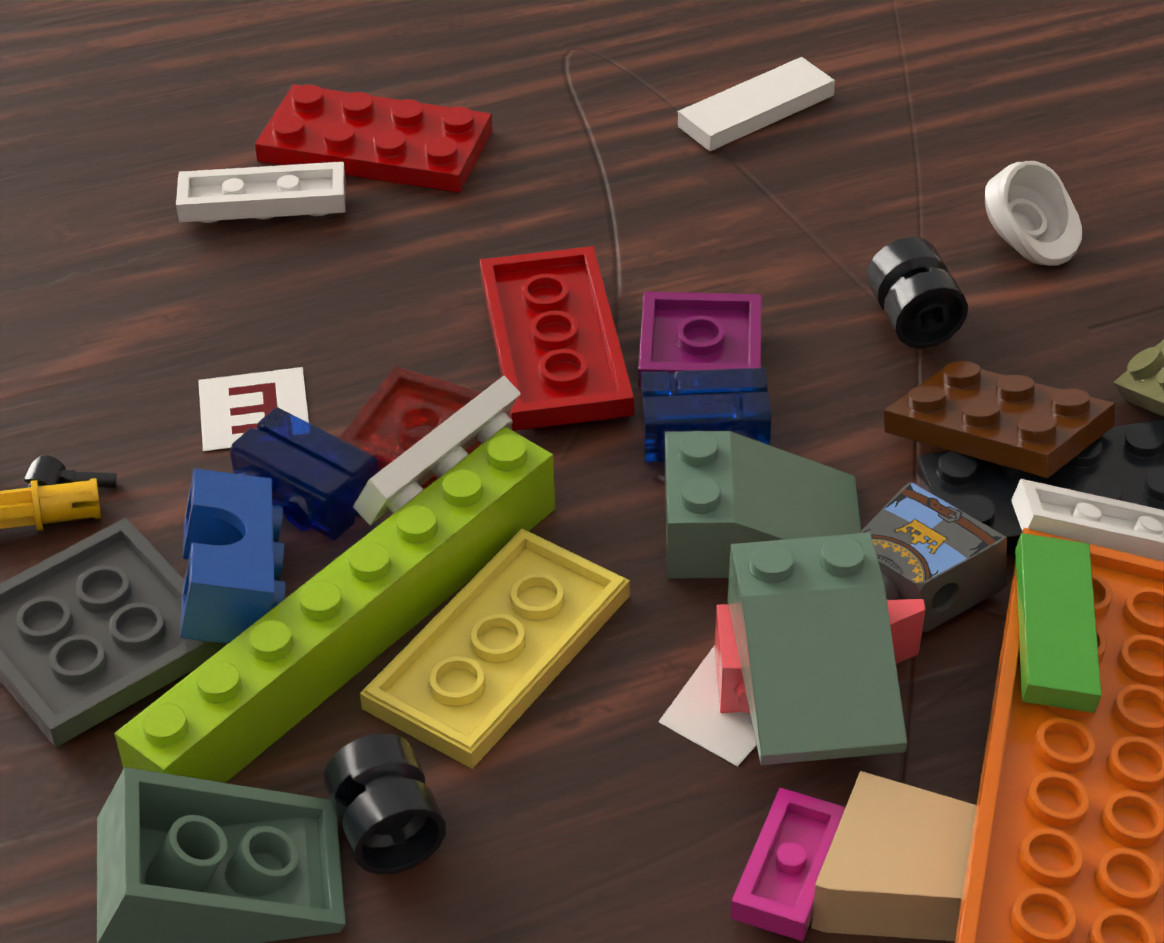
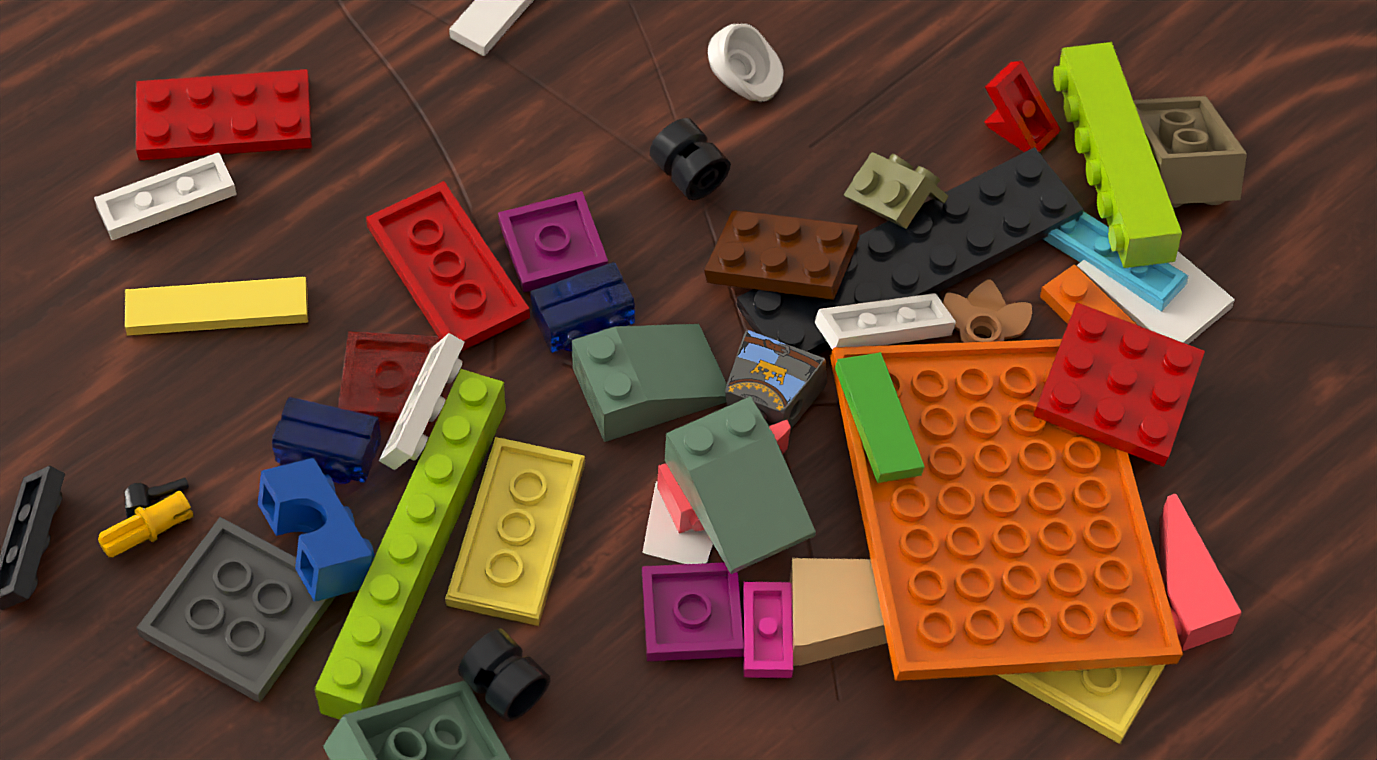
camera: 25 degrees left, 15 degrees up
white sticker [198,367,311,451] -> none
none -> light yellow tile [125,277,308,336]
none -> magenta plate [642,562,744,661]

